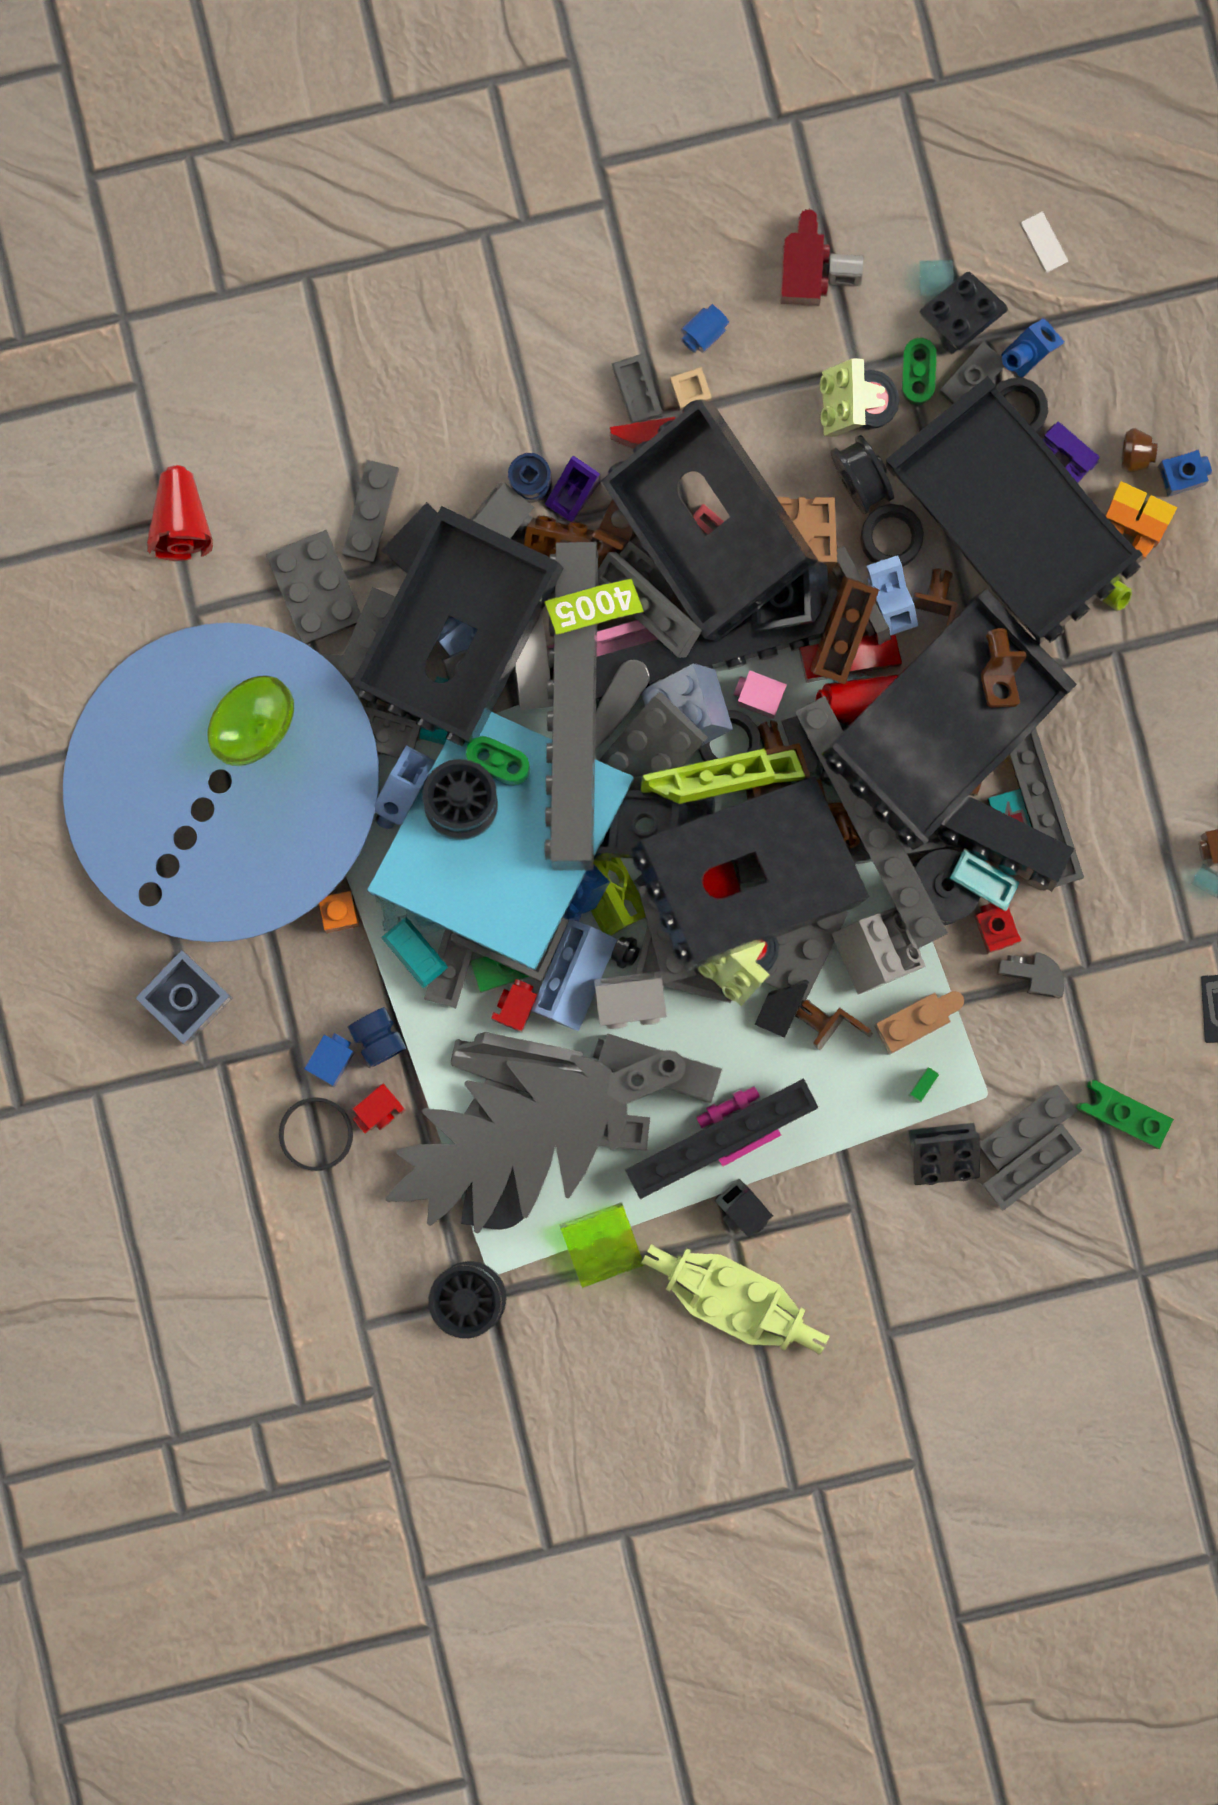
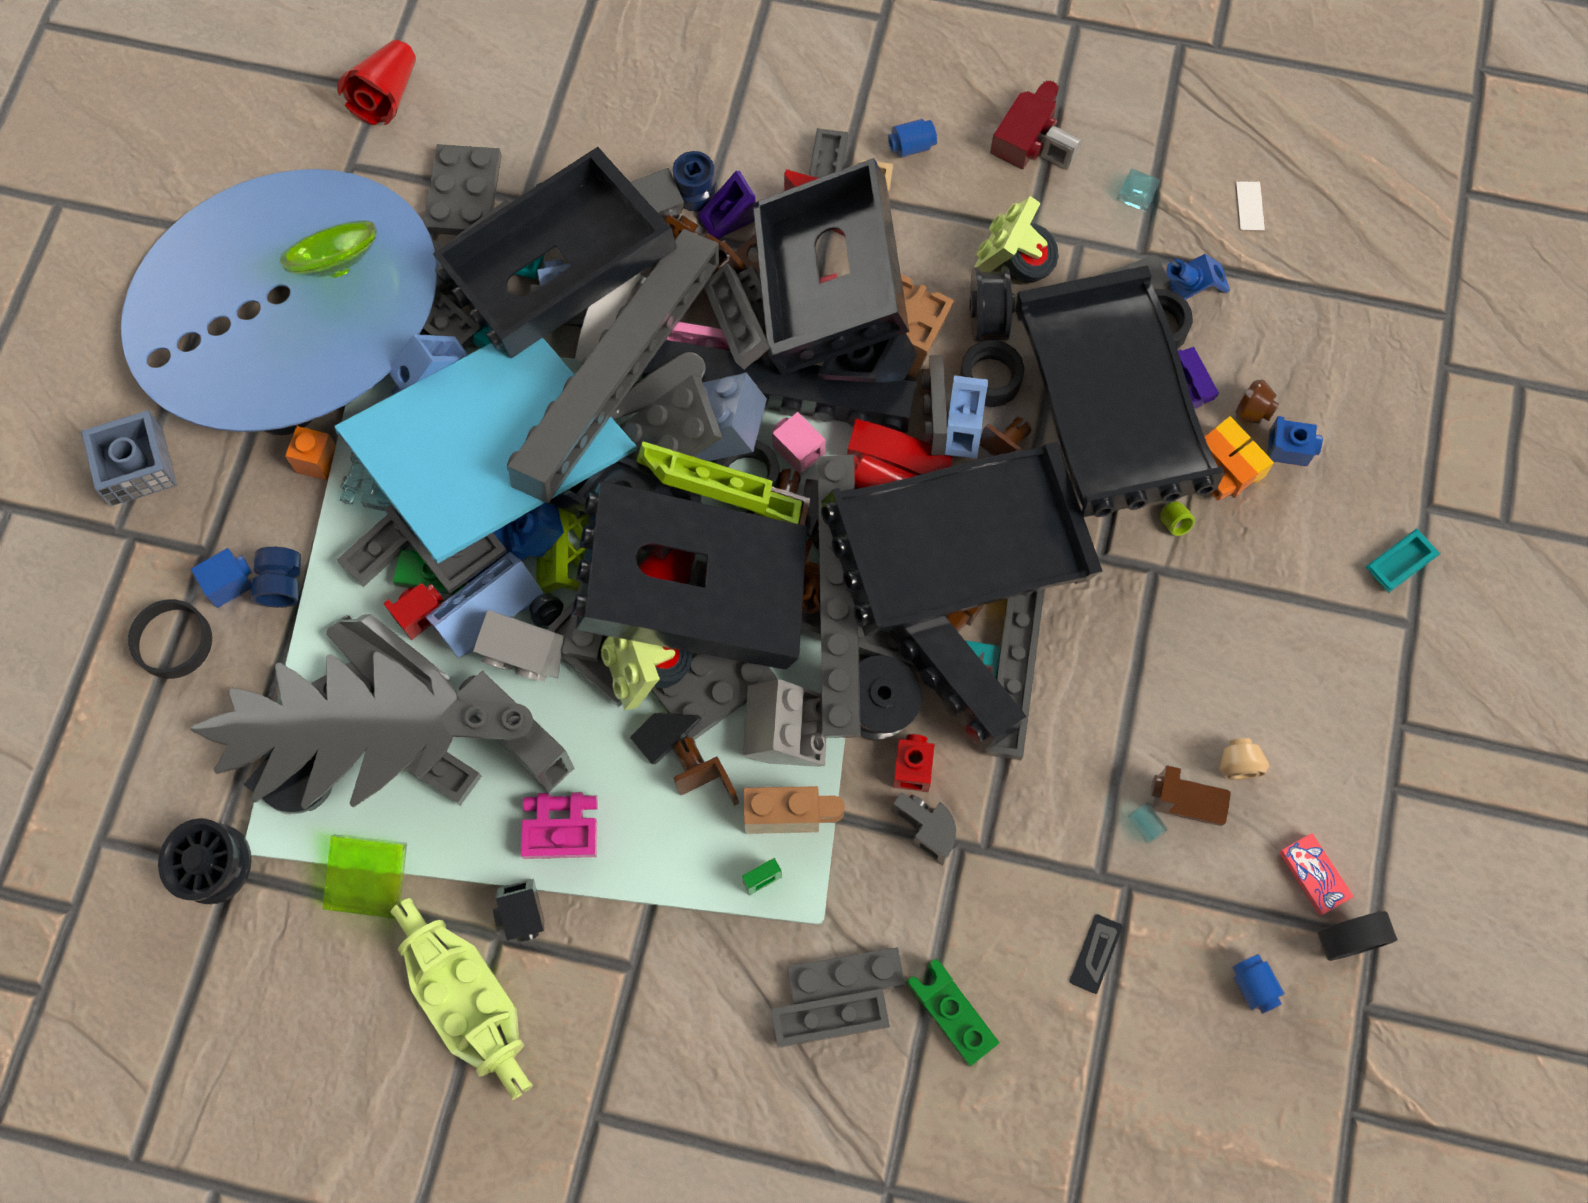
camera: 25 degrees right, 15 degrees down
dark grey plate [342,460,399,564] -> none
red brick [353,1083,406,1134] -> none
teal tile [381,916,449,989] -> none
black wheel [423,759,498,840] -> none
green plate [466,736,530,785] -> none
lime sticker [544,579,644,635] -> none
black plate [625,1078,819,1200] -> none
reddish brown brick [810,576,880,684] -> none
green plate [902,338,937,405] -> none
black bracket [908,1123,980,1185] -> none
black bracket [919,271,1008,355] -> none
tile [950,850,1020,911] -> none
reddish brown bracket [981,628,1026,708] -> none

